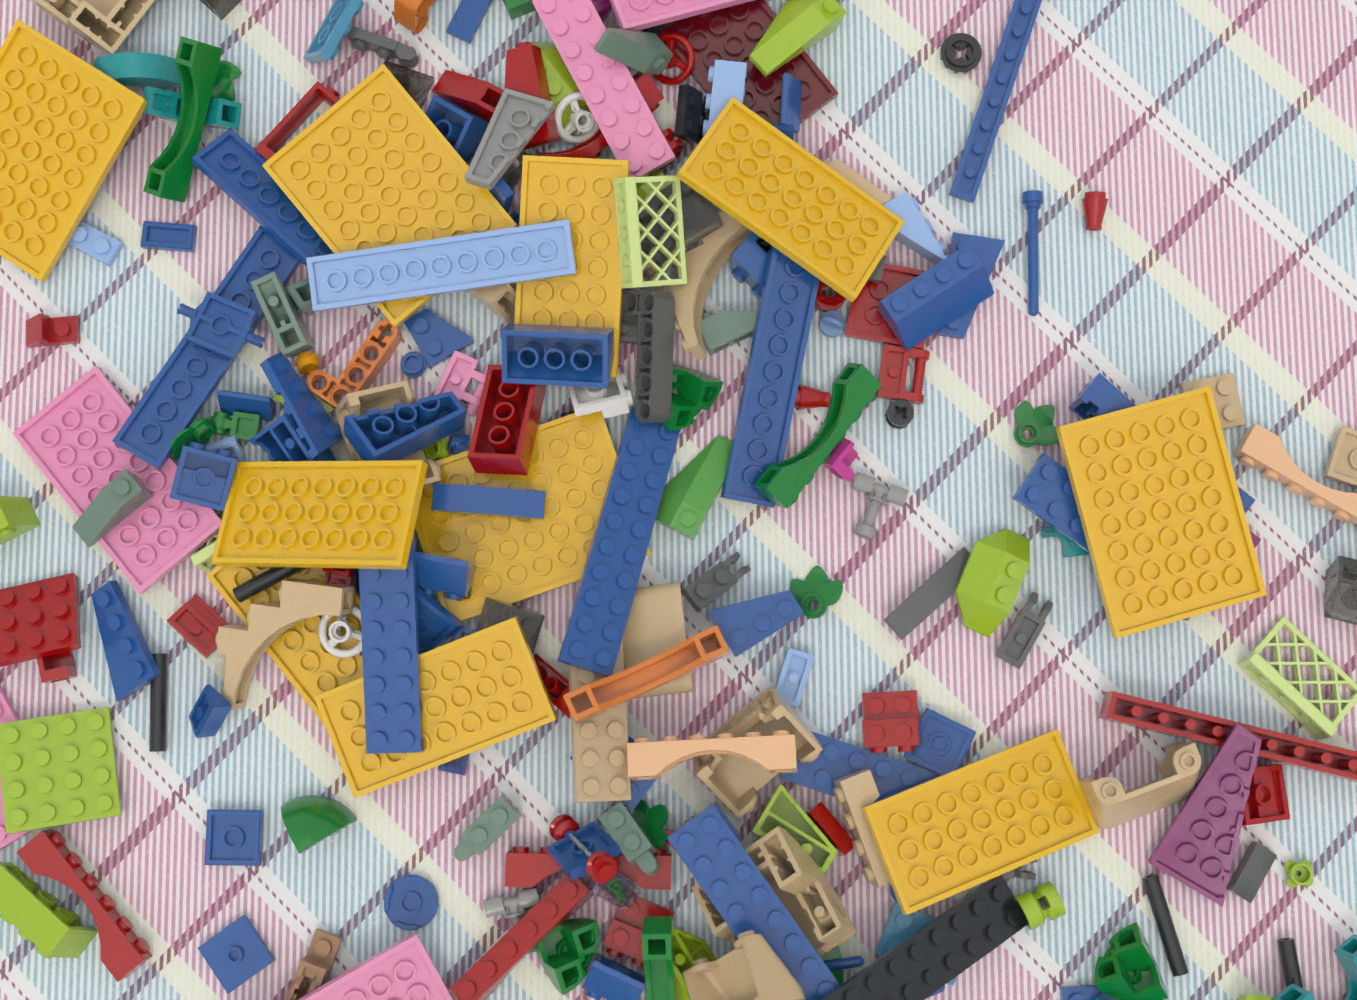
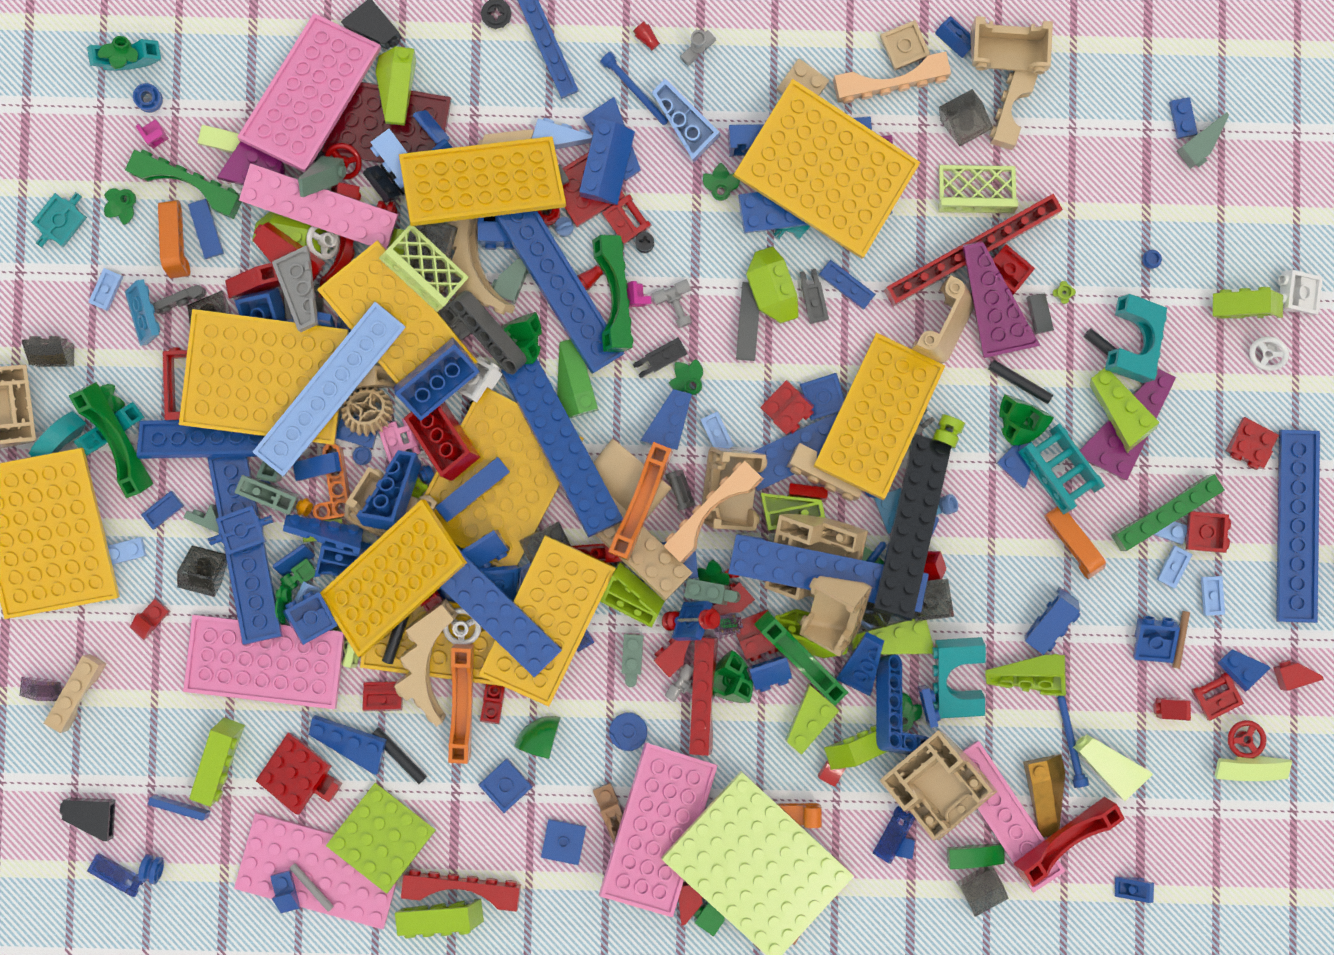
camera: 45 degrees left, 5 degrees up
sand green slope [72,469,153,547] -> none
blue slope [189,684,232,738] -> none
dark grey hinge [681,552,751,613] -> none
none -> clear smoke slope [177,545,227,597]
none -> sand green slope [183,504,219,533]
none -> blue tile [293,452,341,481]
none -> tan gear [341,387,394,437]
none -> orange arch [448,644,474,764]
none -> red slope [480,684,505,725]
none -> lime wedge [600,562,665,628]
none -> black hinge [633,337,688,378]
none -> light blue wedge [652,79,721,162]
none -> dark grey plate [665,470,696,511]
none -> light grey bar [680,30,716,66]
none -> blue tile [818,259,876,310]
none -> medium blue tile [939,494,959,515]

